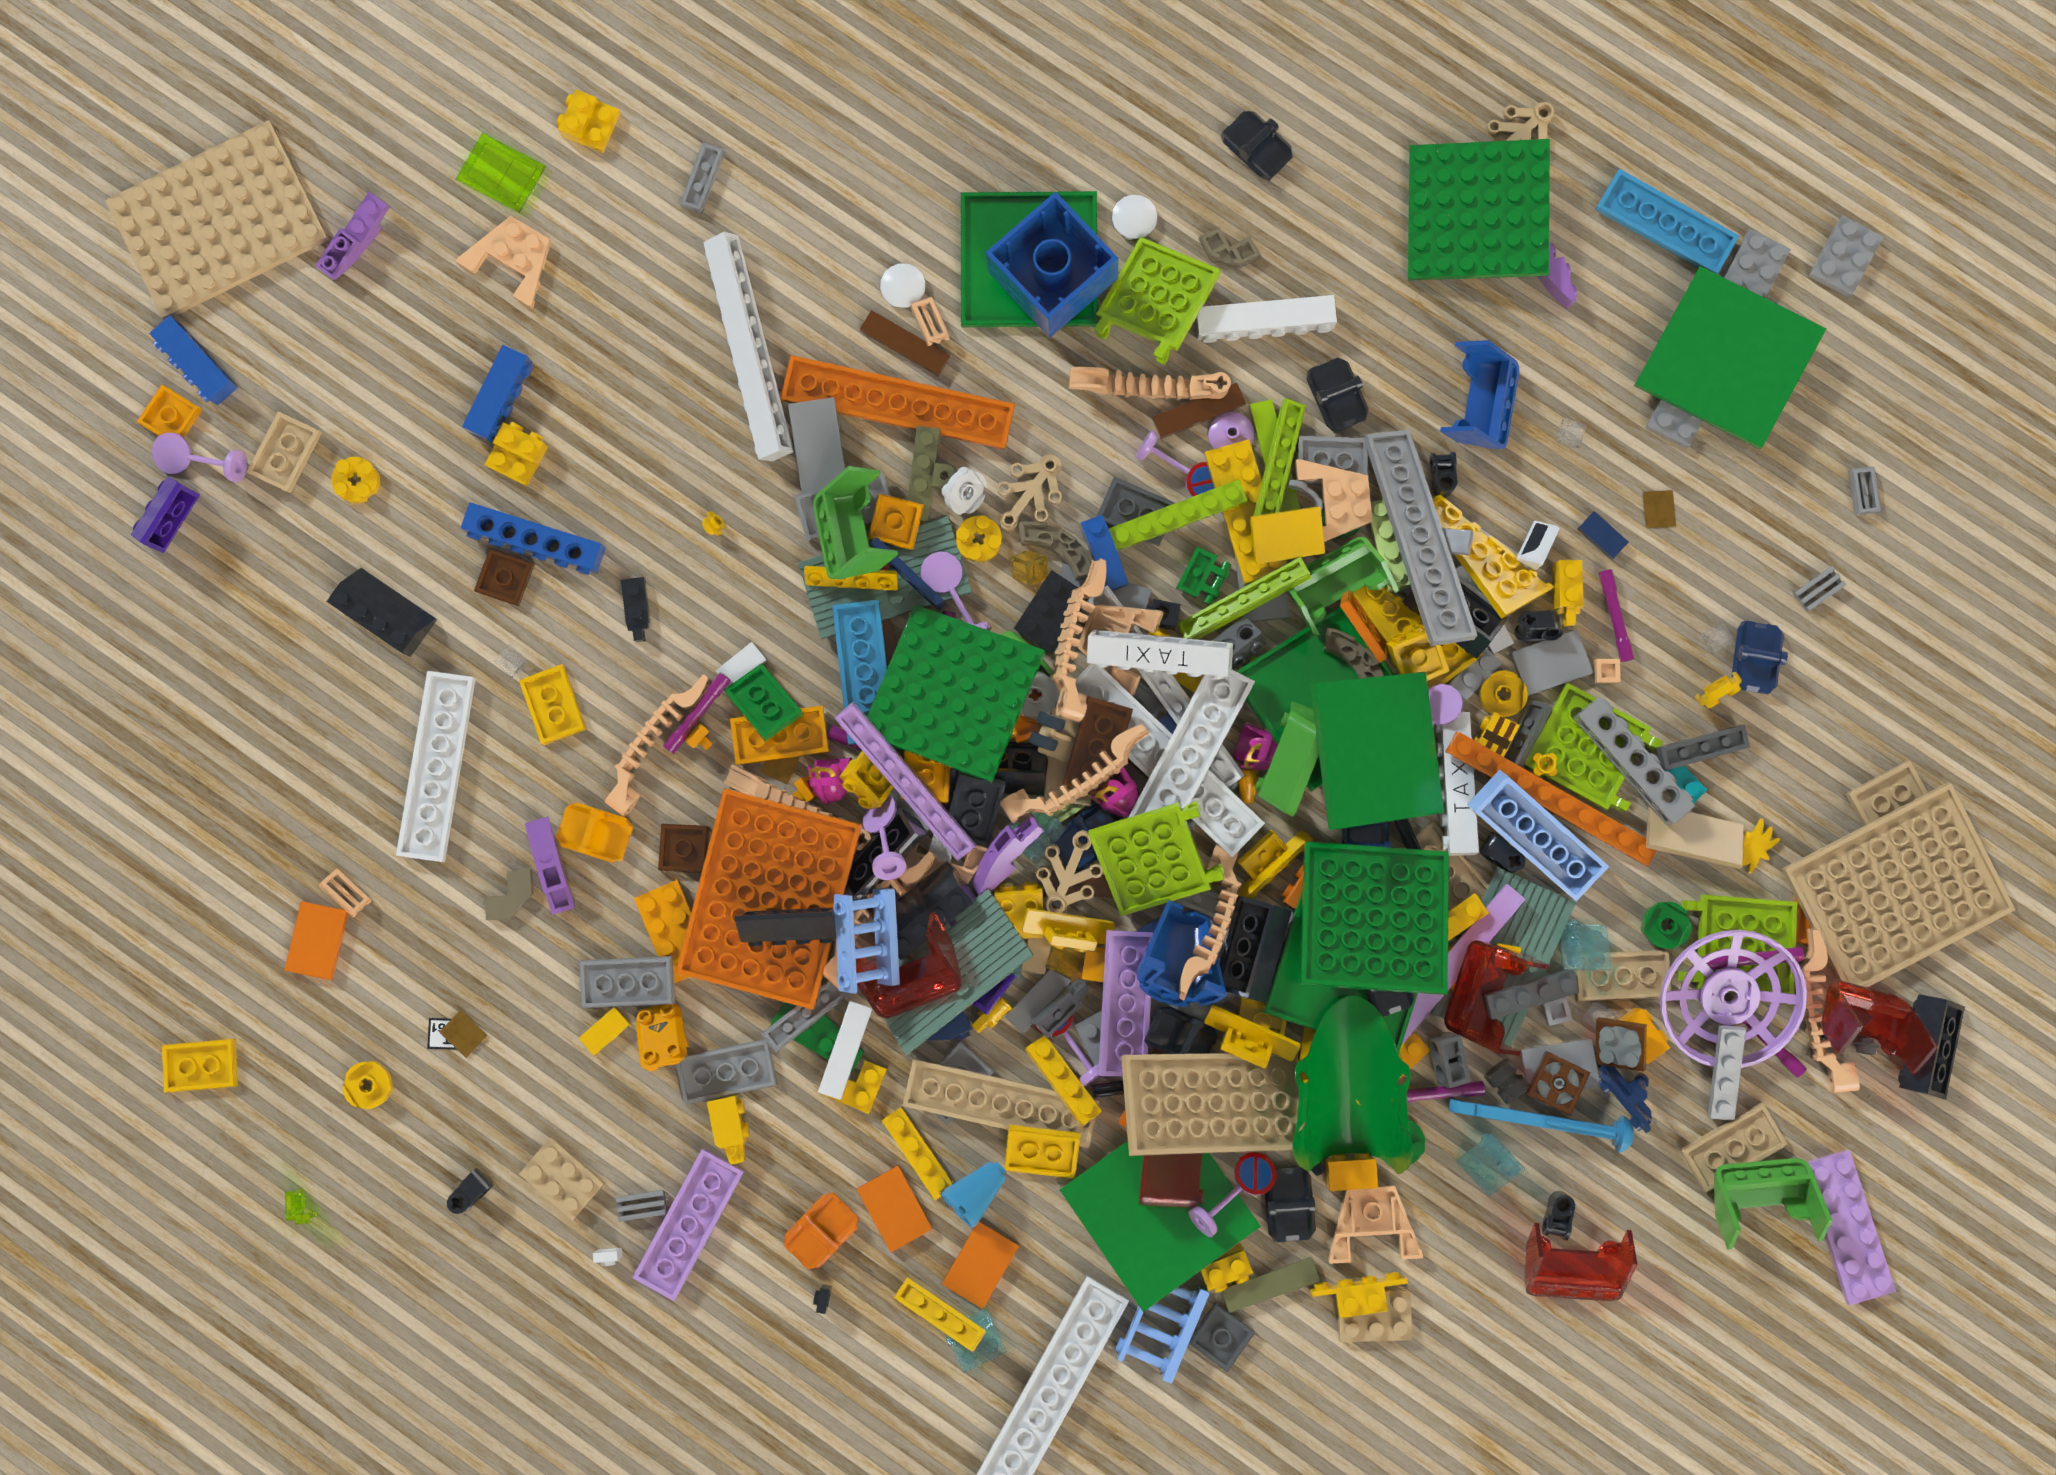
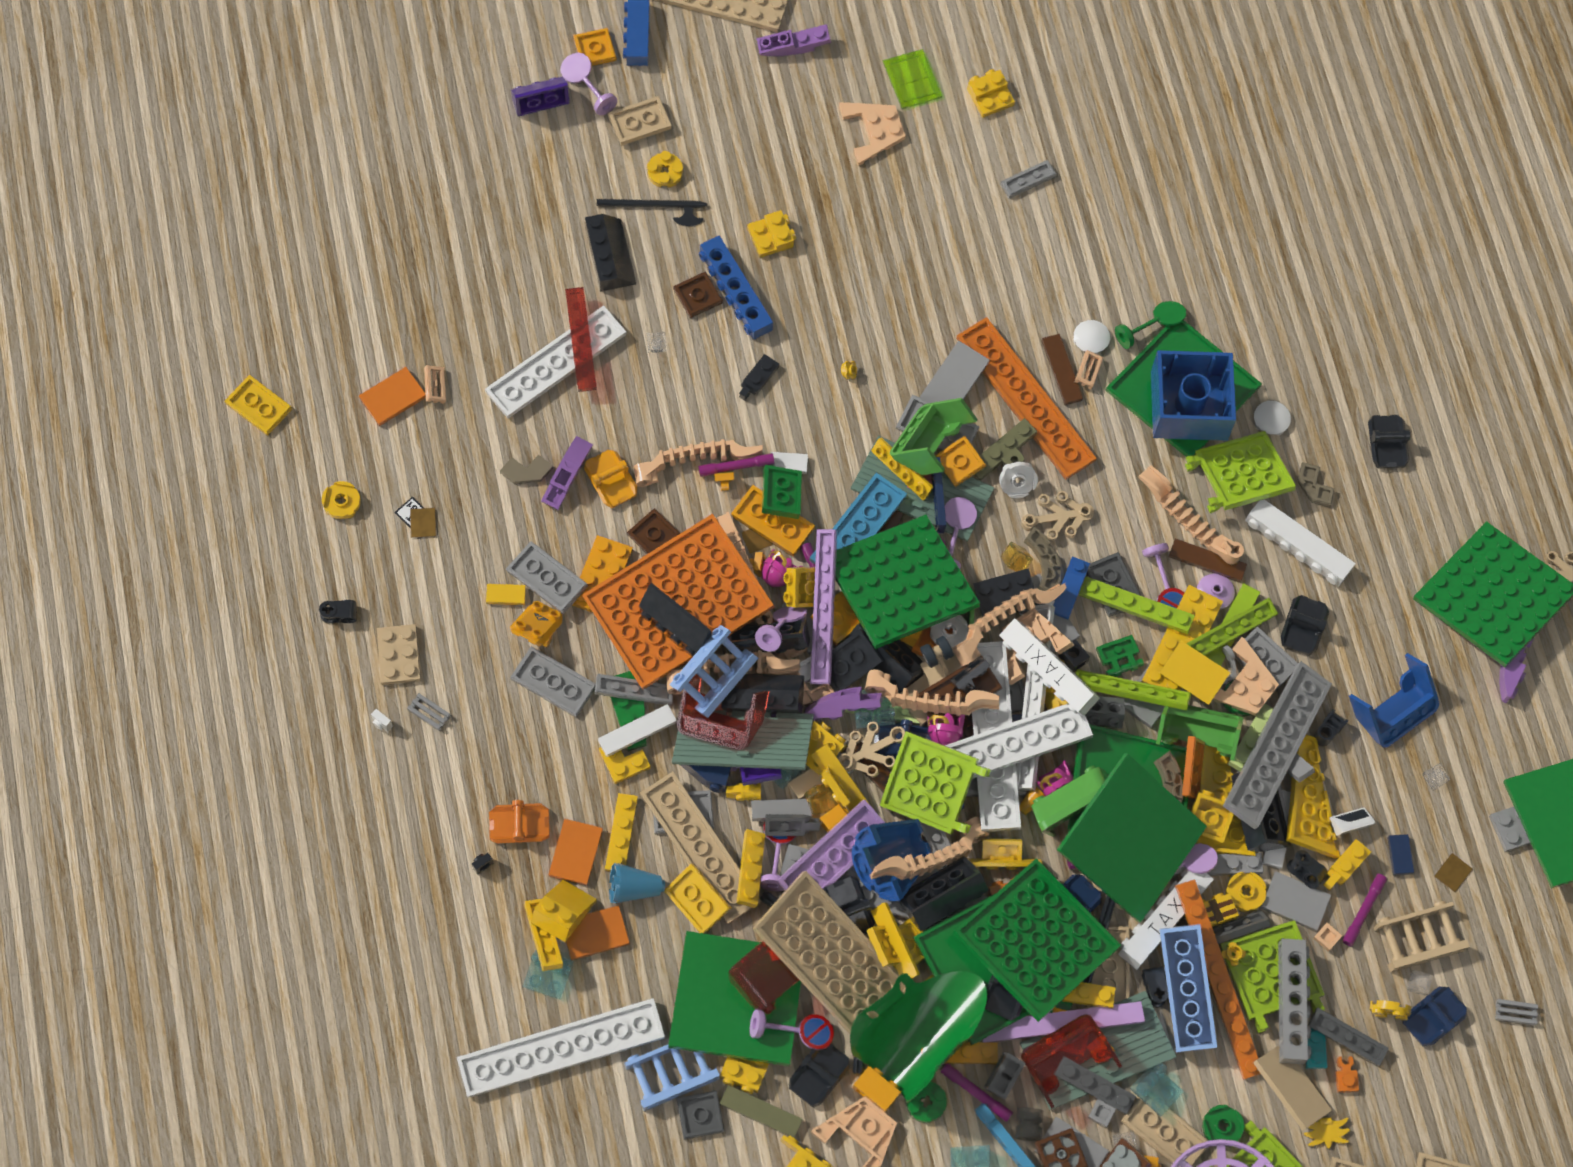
camera: 35 degrees right, 15 degrees down
clear neon green bracket [285,1188,318,1224] -> none
blue brick [462,345,533,443] -> none
yellow tile [519,664,587,746] -> none
lavender plate [632,1148,745,1301] -> none
white brick [703,232,794,461] -> none
yellow hinge [707,1094,750,1165] -> none
yellow plate [956,515,1002,563] -> none
none -> yellow slope [531,880,597,942]
none -> clear red tile [565,287,597,392]
none -> black piece [597,199,708,226]
none -> black hinge [950,657,990,694]
none -> green piece [1115,301,1186,349]
none -> orange plate [1335,1056,1359,1093]
none -> tan fence [1374,901,1470,973]

